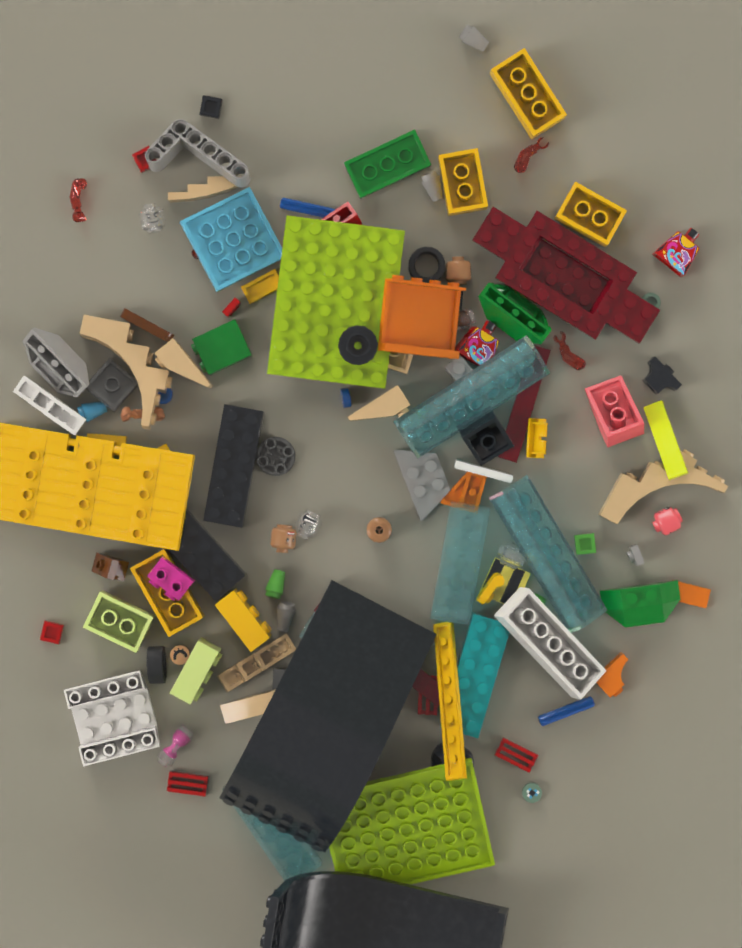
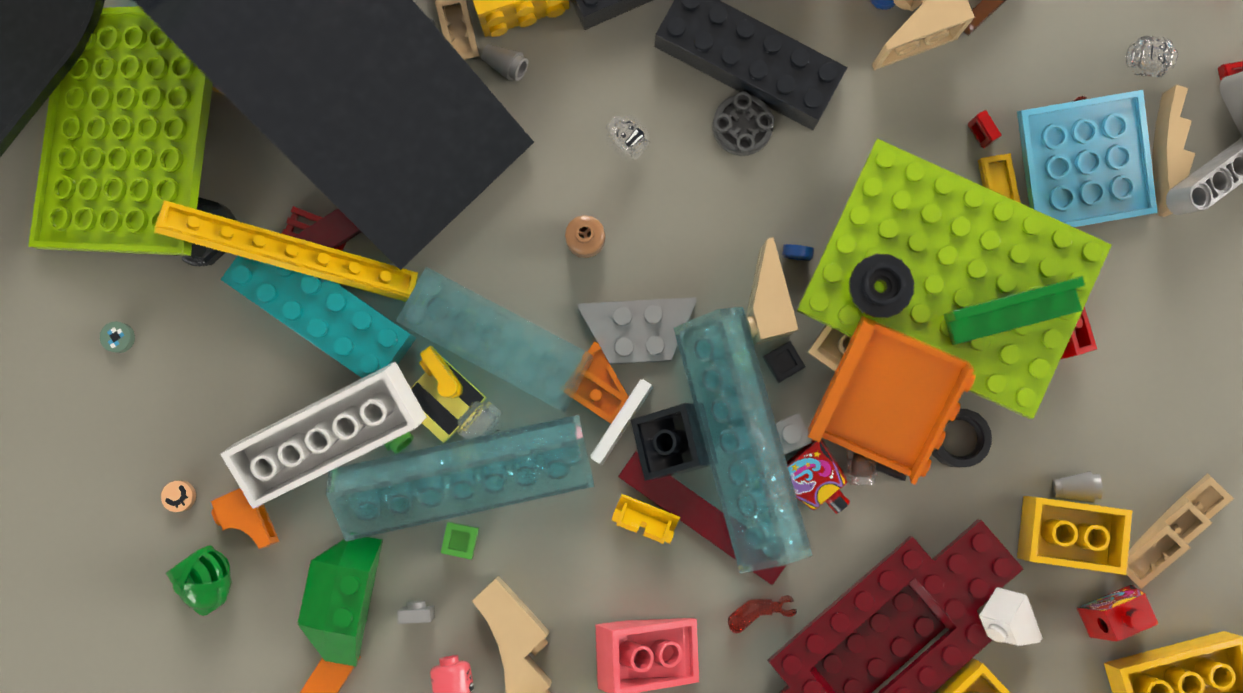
camera: 110 degrees right, 5 degrees down
green brick [191,319,252,375] -> none
bright green cone [265,569,285,599] -> none
medium nougat head [270,524,297,553] -> none
blue axle [280,198,336,218] -> none
green plate [344,129,431,199] -> none
medium nougat head [446,257,471,285] -> none
green wedge [478,282,552,344] -> none
red tile [494,737,539,773] -> none
clear red arm [514,137,549,173] -> none
blue axle [538,696,595,726] -> none
none -> light nougat tile [161,480,196,512]
none -> green helmet [166,545,232,616]
none -> black tile [763,341,806,383]
none -> green fence [943,276,1085,346]
none -> white slope [979,587,1042,646]
none -> red torso [1077,585,1158,642]
none -> tan slope [1126,473,1234,589]

